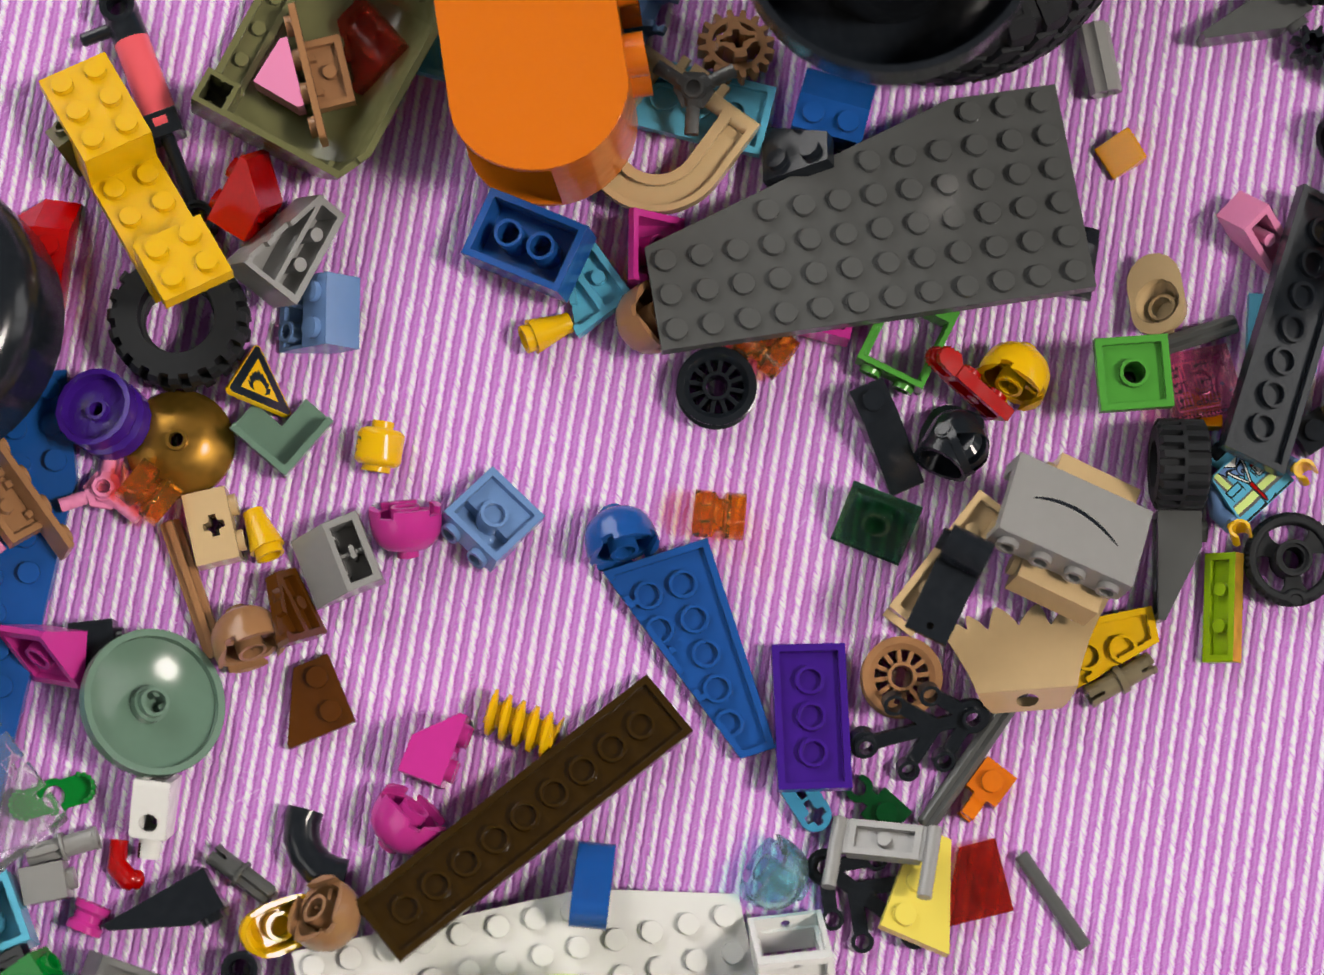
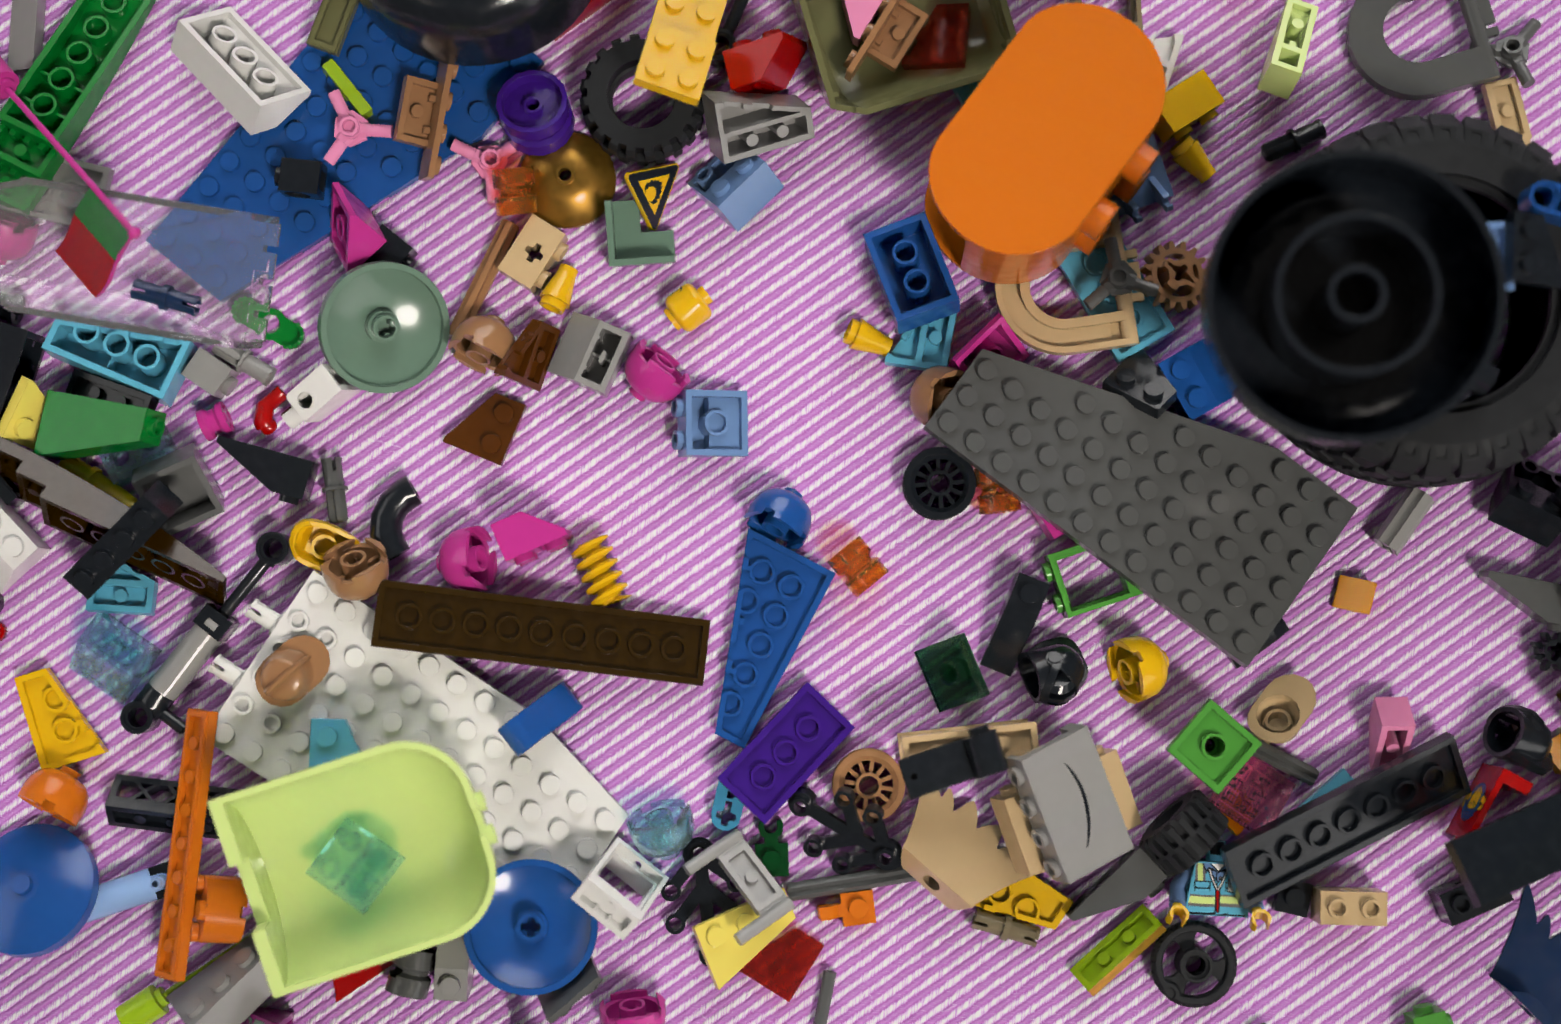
camera: 50 degrees right, 5 degrees up
red hinge [924,346,1015,421] -> none

